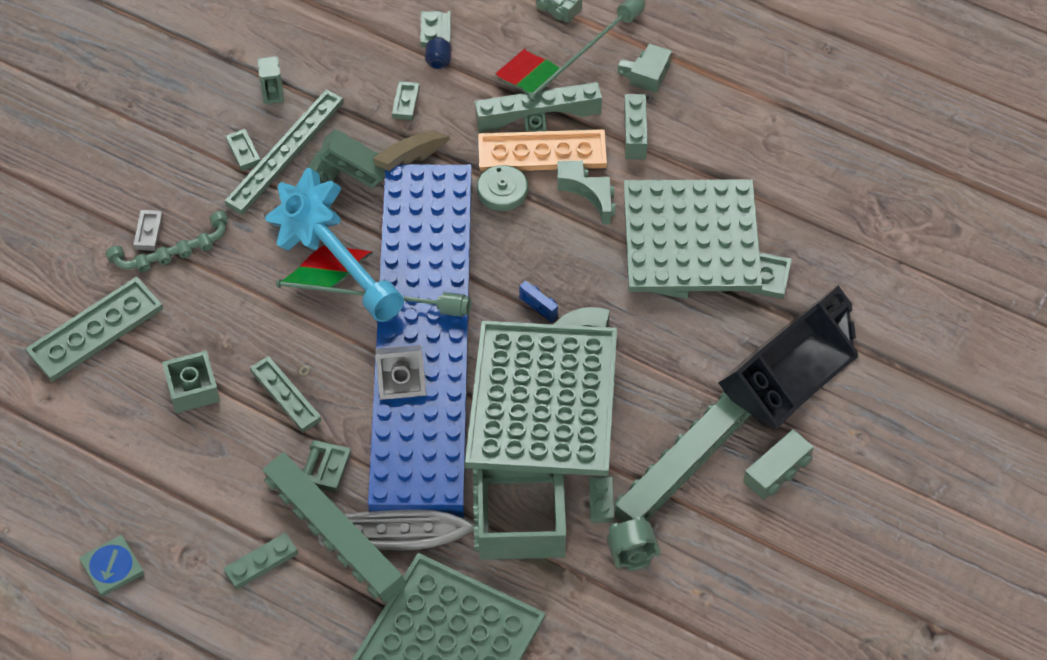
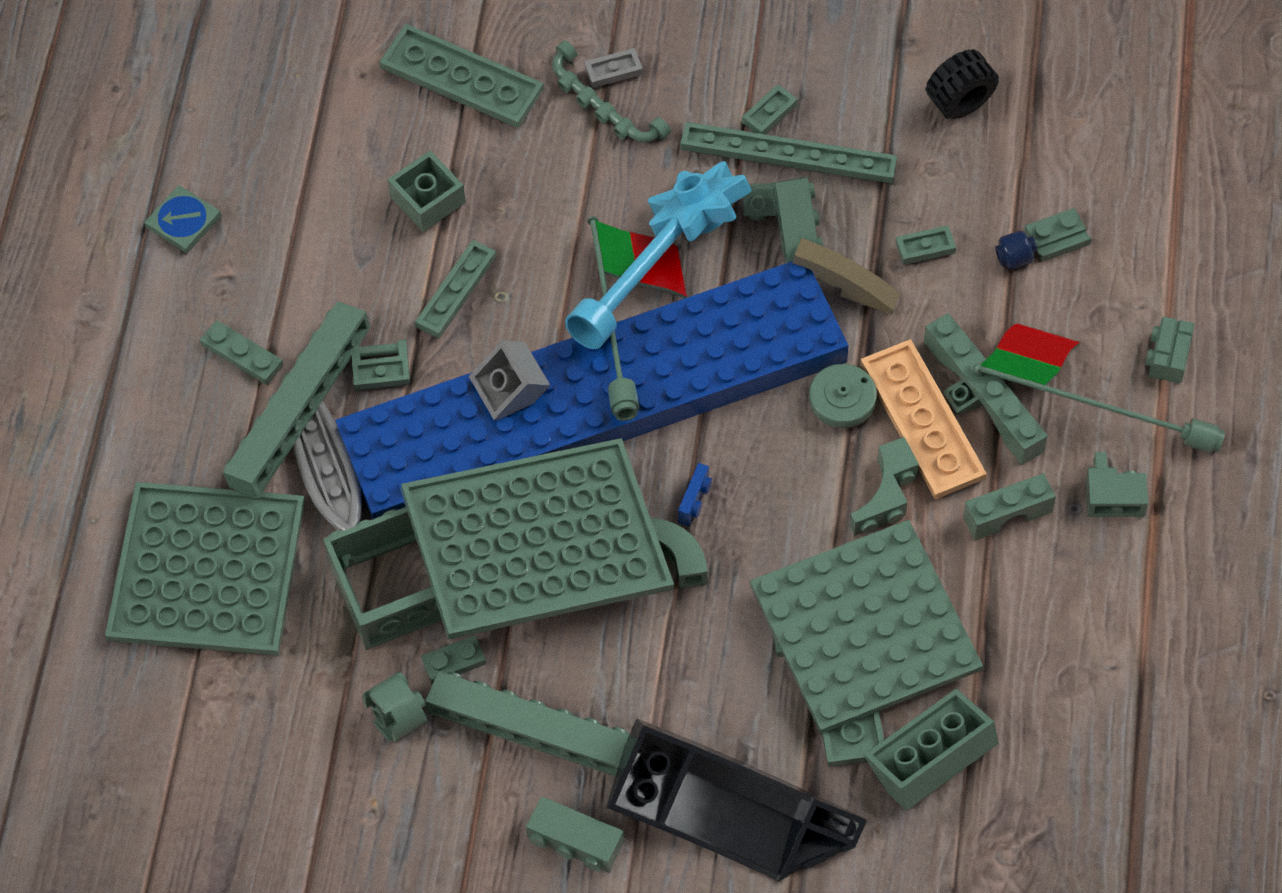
camera: 70 degrees right, 5 degrees up
sand green brick [257,56,284,104] -> none
none -> sand green slope [864,688,999,811]
none -> black tyre [925,49,999,120]

